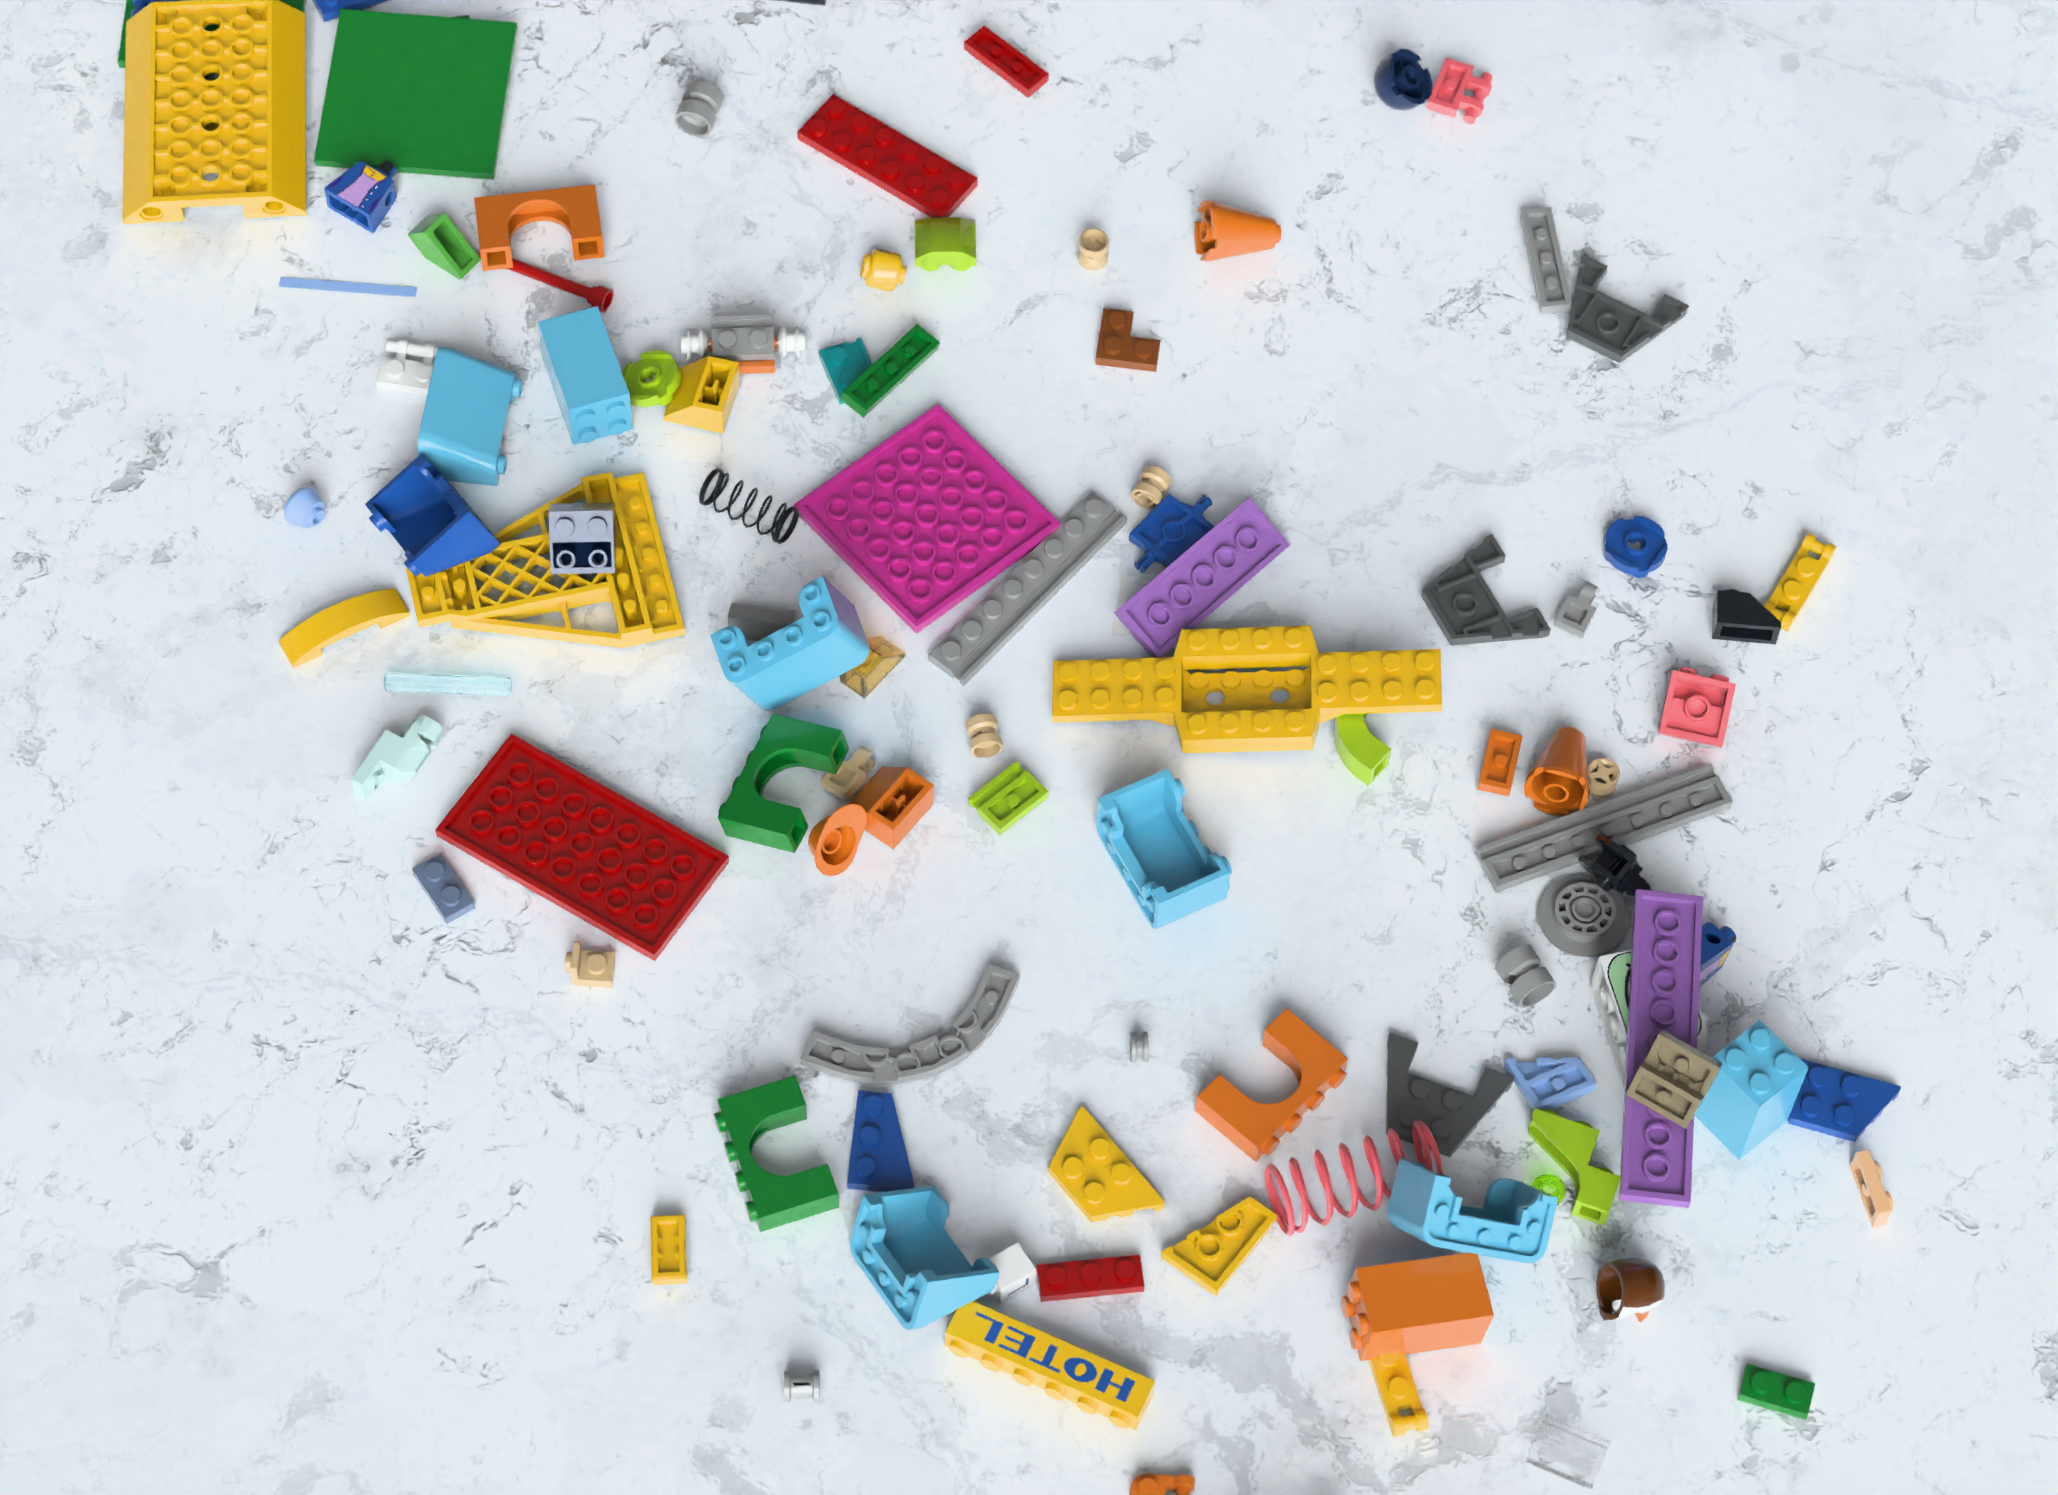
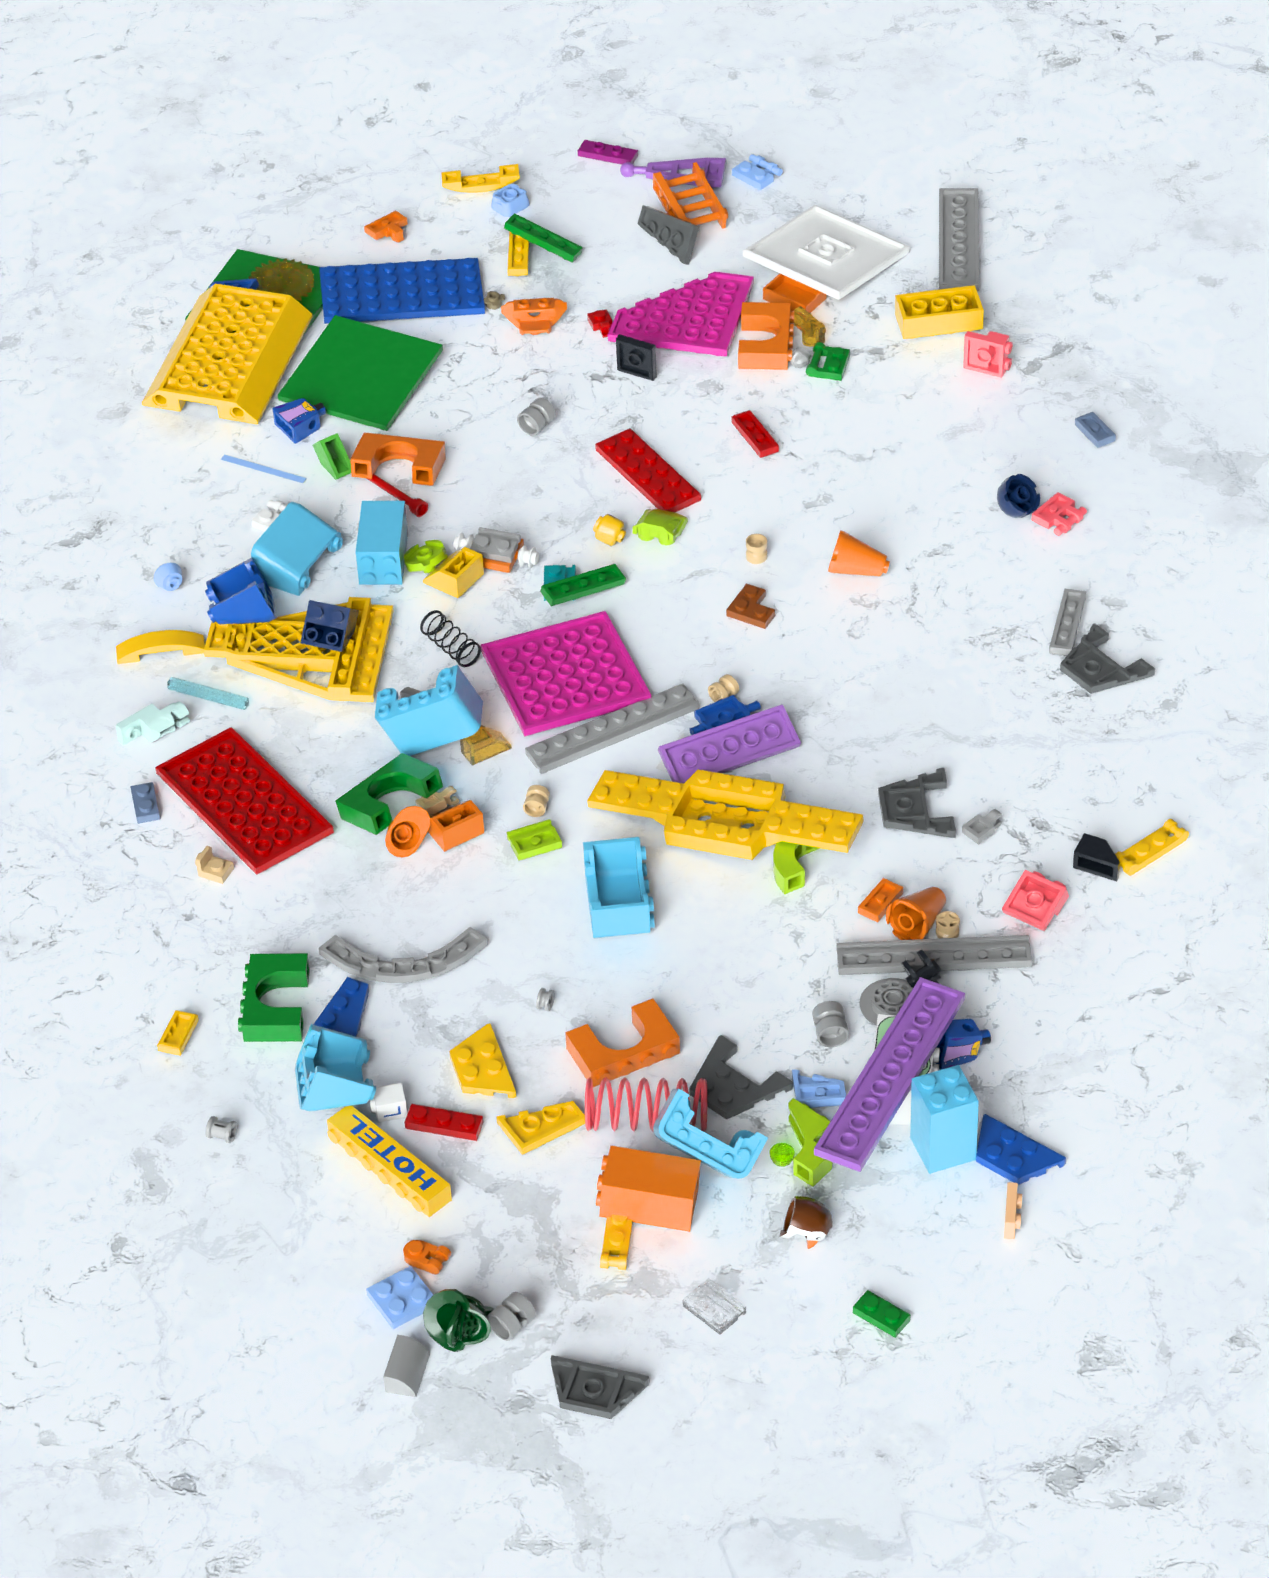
camera: 25 degrees right, 15 degrees down
blue plate [1603,516,1668,578] -> none
dark tan slope [1626,1030,1723,1129] -> none

